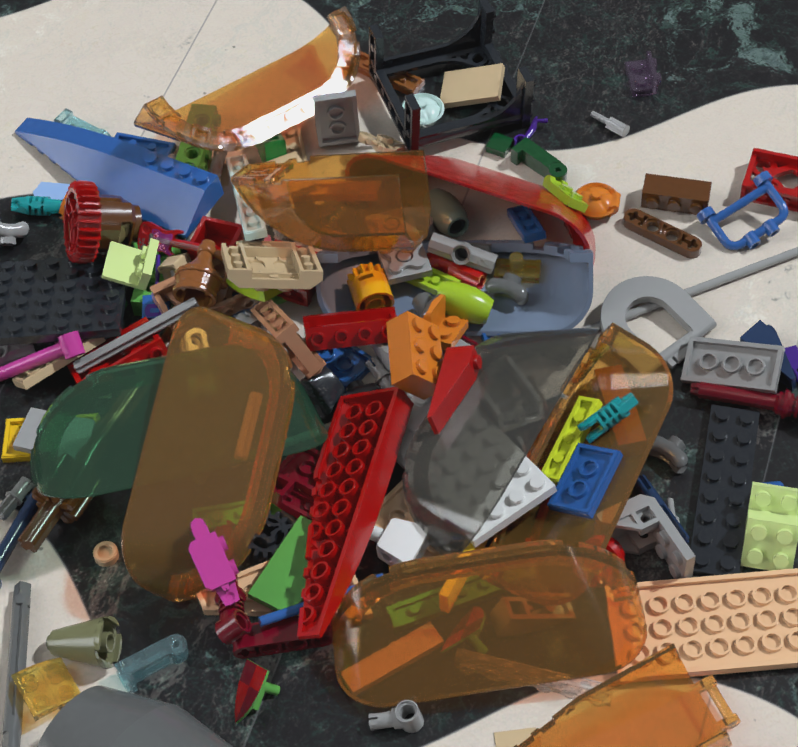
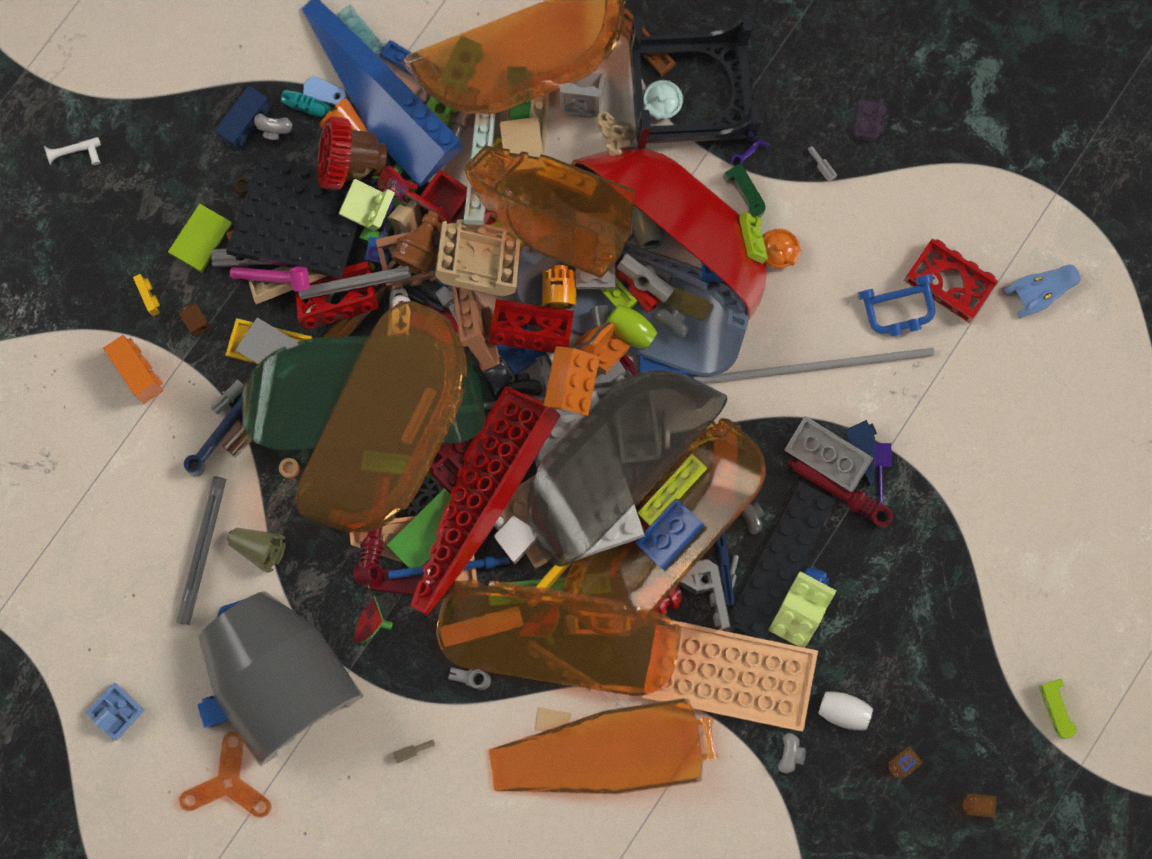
camera: 15 degrees right, 25 degrees up
clear yellow slope [11,657,81,721] -> none
clear light blue leg [114,634,189,693] -> none
dark pink hinge [188,518,240,607] -> none
red slope [427,345,482,435] -> none
tan tile [440,63,505,109] -> none
dark green tile [485,132,514,158] -> none
teal hinge [577,393,639,443] -> none
light grey piece [600,276,717,380] -> none
reddish brown beam [623,208,702,259] -> none
reddish brown brick [641,173,712,215] -> none

